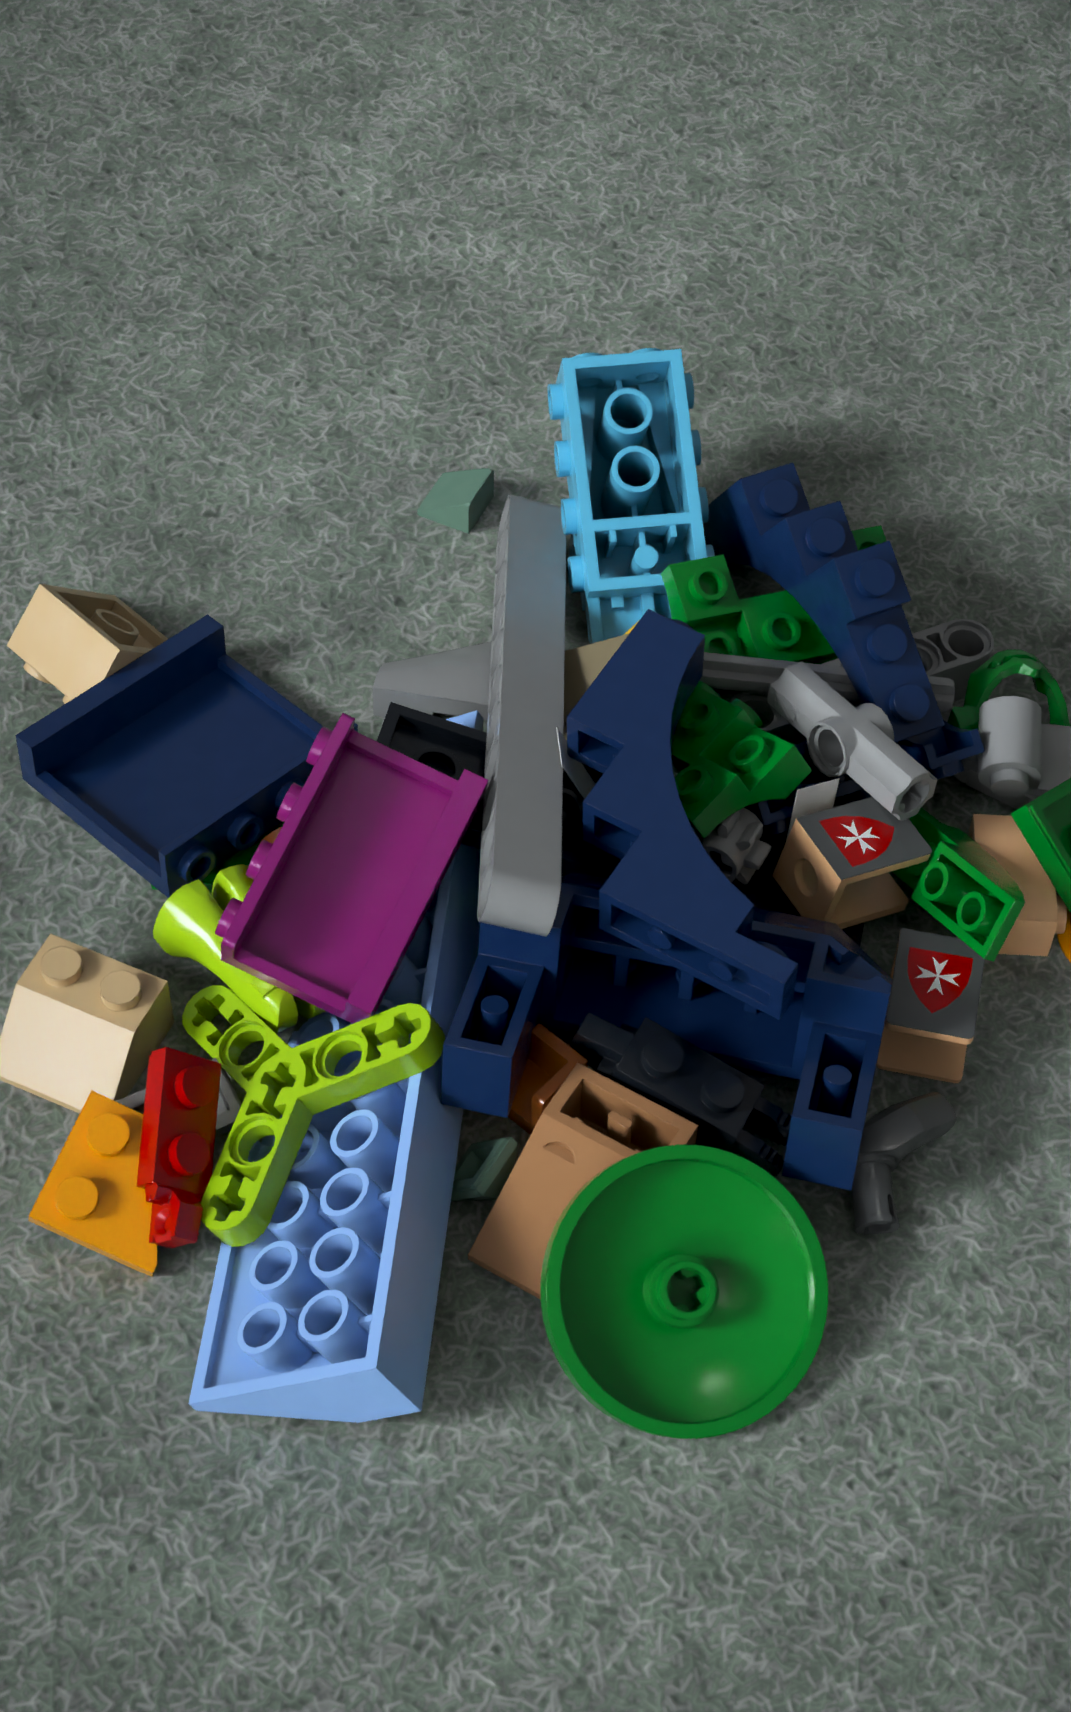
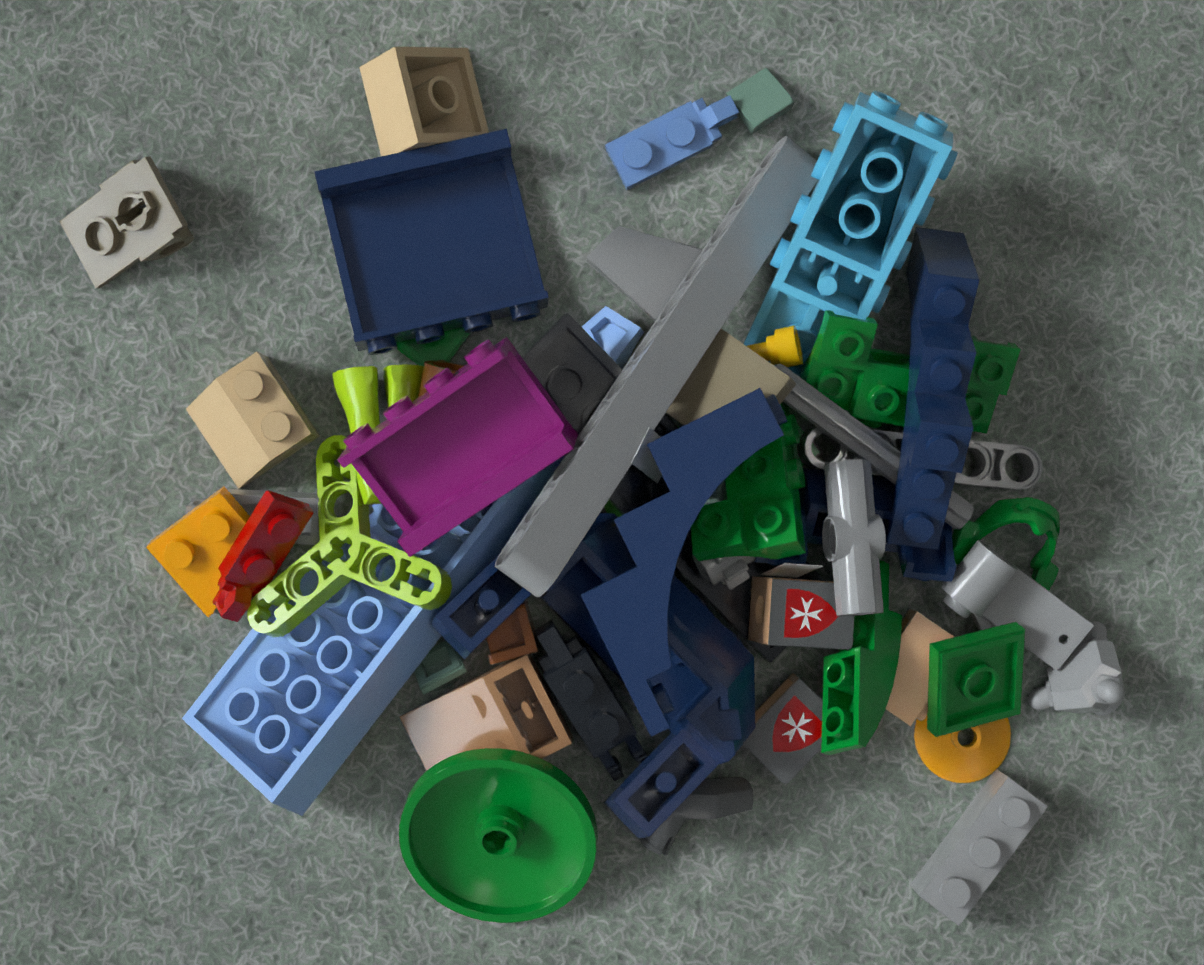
camera: 35 degrees right, 35 degrees up
none -> medium blue hinge [605,95,739,190]

